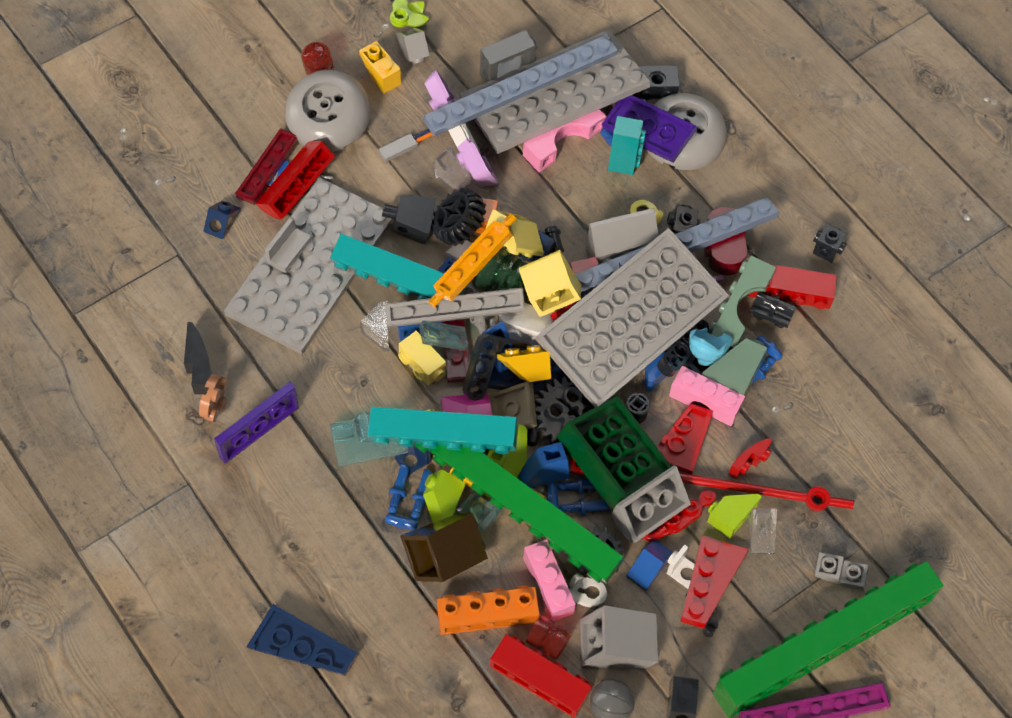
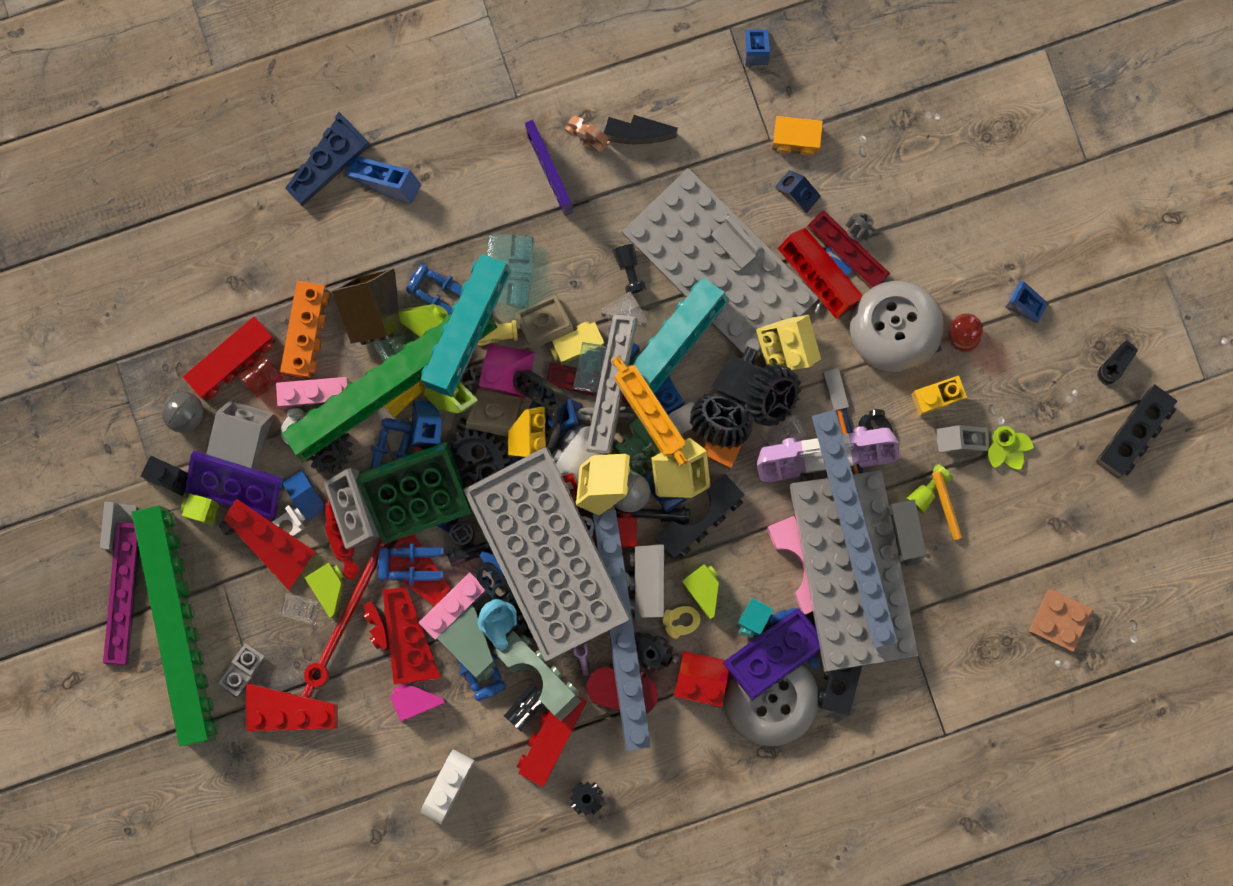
camera: 115 degrees right, 20 degrees up
none -> lime slope [181,494,220,526]
none -> dark purple tile [185,451,283,520]
none -> red wing [246,683,338,731]
none -> blue slope [345,157,422,204]
none -> blue piece [378,544,444,585]
none -> red wing [382,587,441,684]
none -> dark pink slope [389,683,446,722]
none -> white brick [420,749,475,825]
none -> black pin [447,541,491,567]
none -> dark tan plate [514,294,574,350]
none -> black piece [612,244,646,295]
none -> black arch [655,474,745,559]
none -> red slope [673,651,728,707]
none -> lime slope [681,564,719,620]
none -> black gear [743,363,802,427]
none -> blue slope [745,30,770,65]
none -> light yellow slope [756,315,821,370]
none -> light orange brick [772,116,823,156]
none -> dark grey gear [845,213,876,242]
none -> black piece [858,409,893,433]
none -> lime piece [906,464,953,514]
none -> light orange bar [932,471,962,540]
none -> blue slope [1005,281,1048,323]

